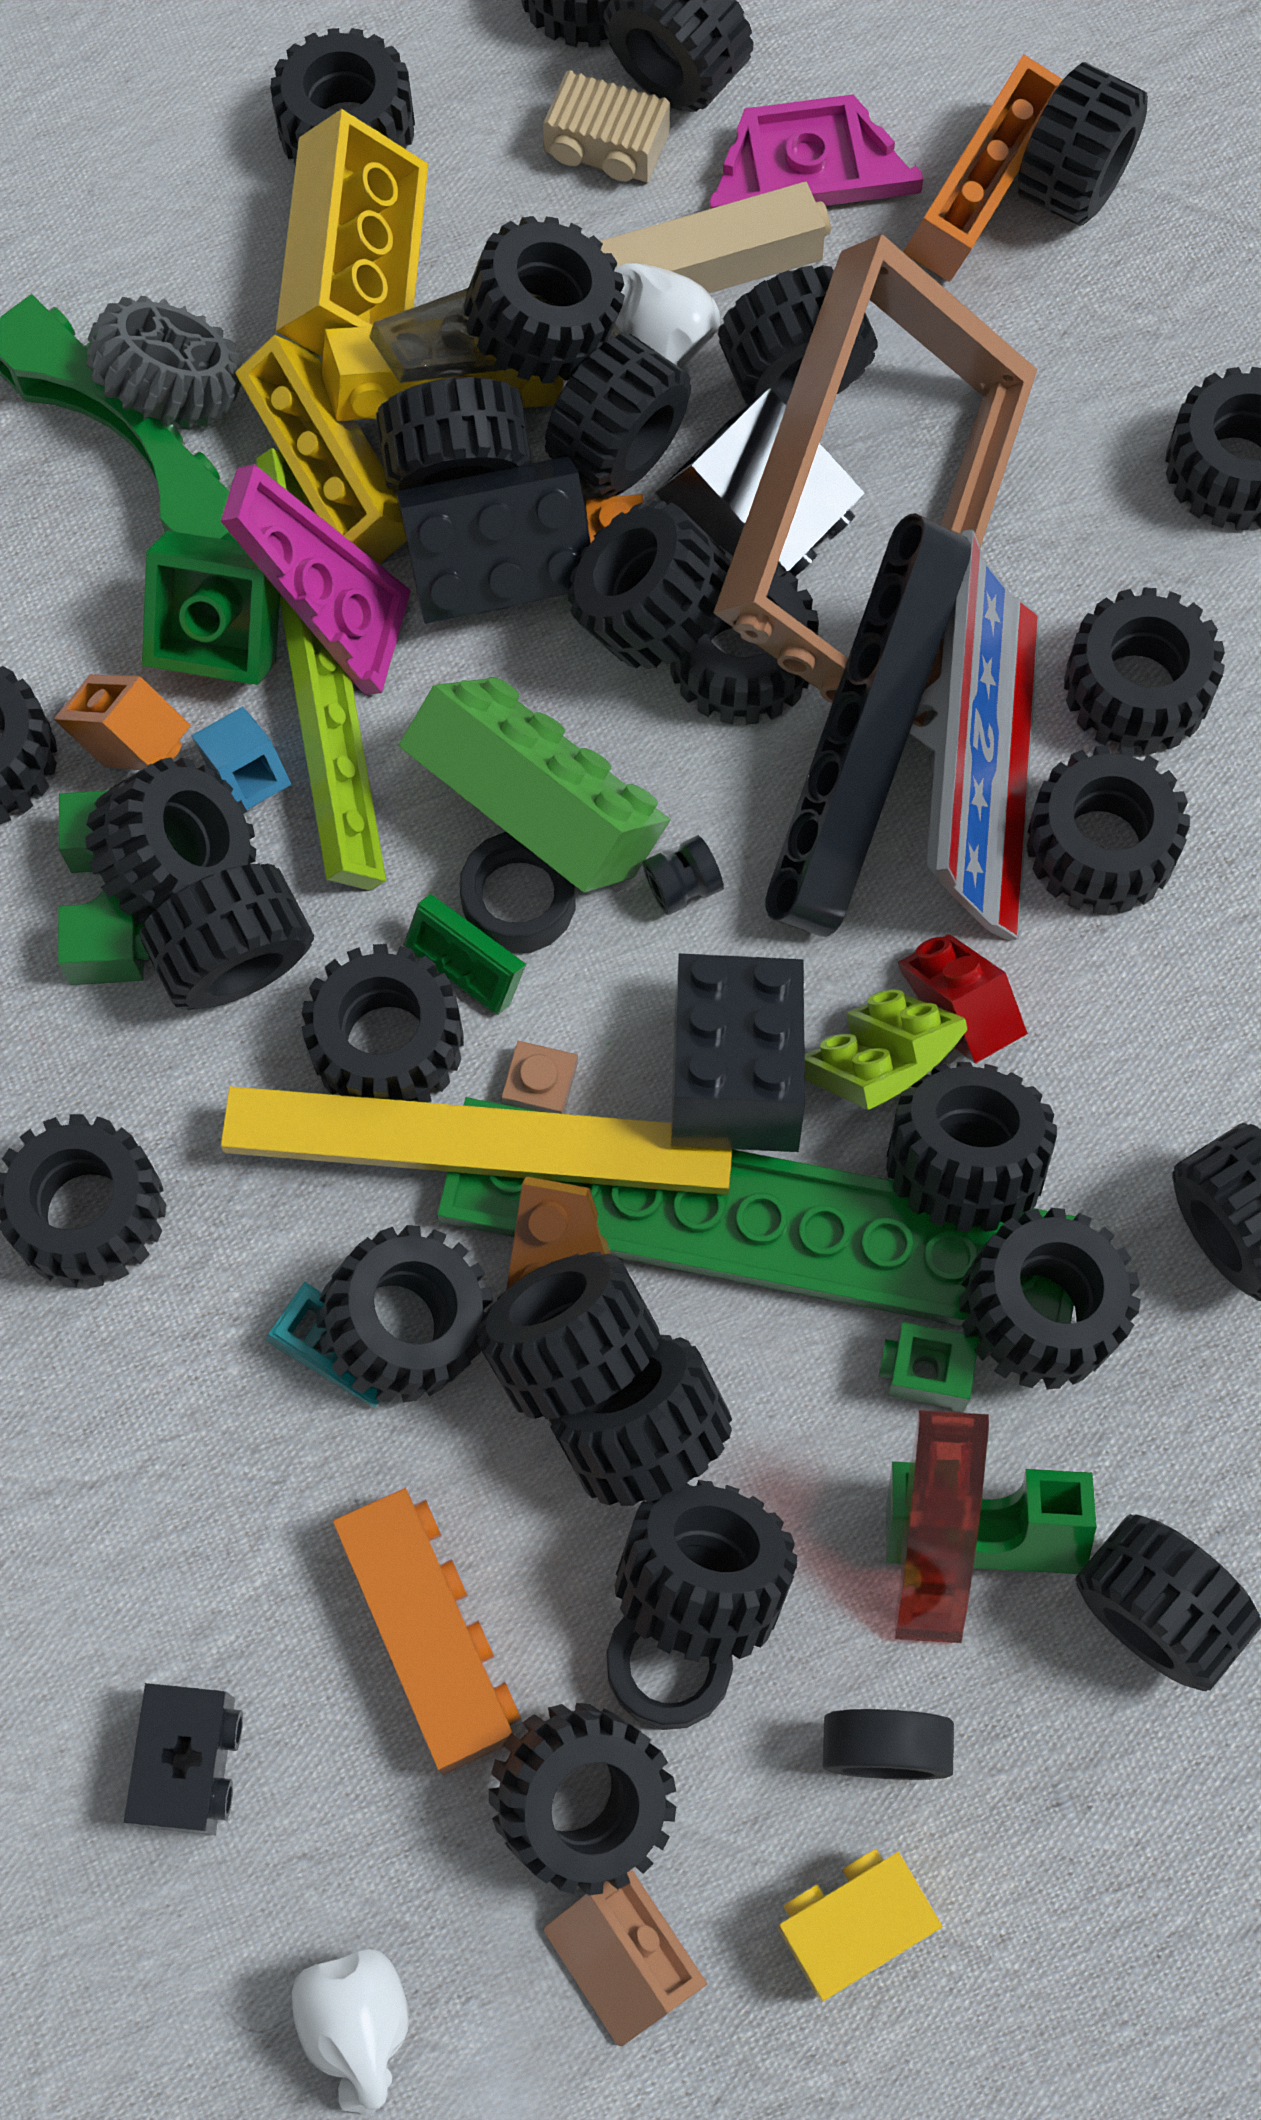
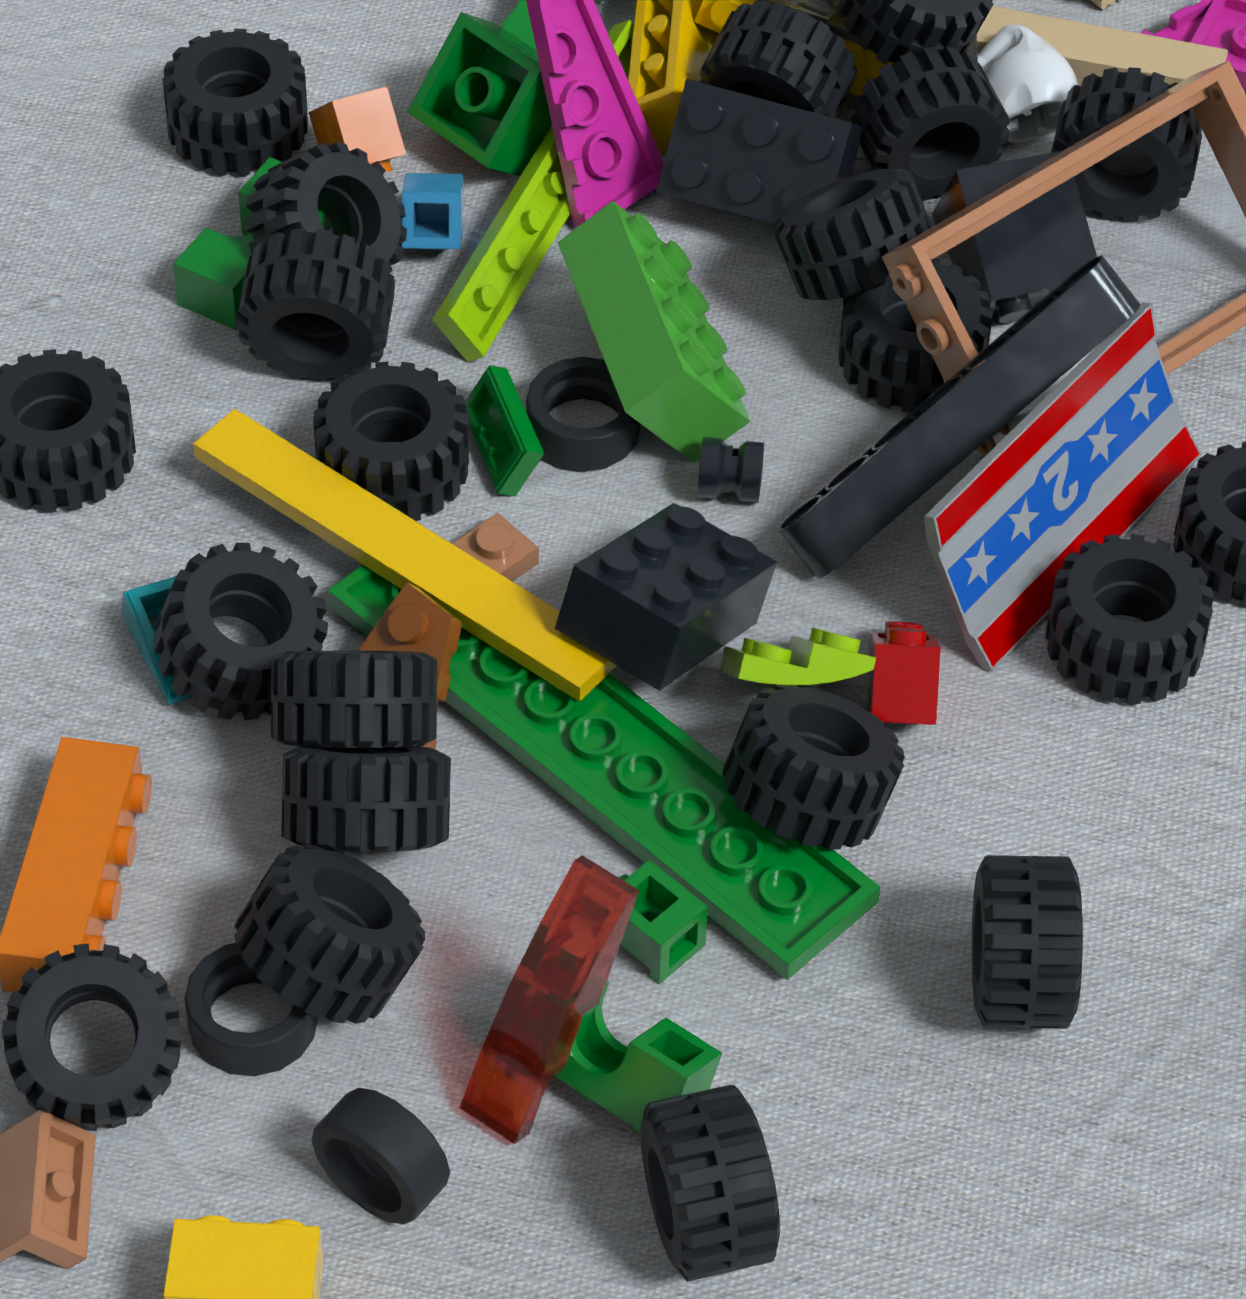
camera: 30 degrees right, 20 degrees down
black tyre [959,1208,1141,1390] -> none

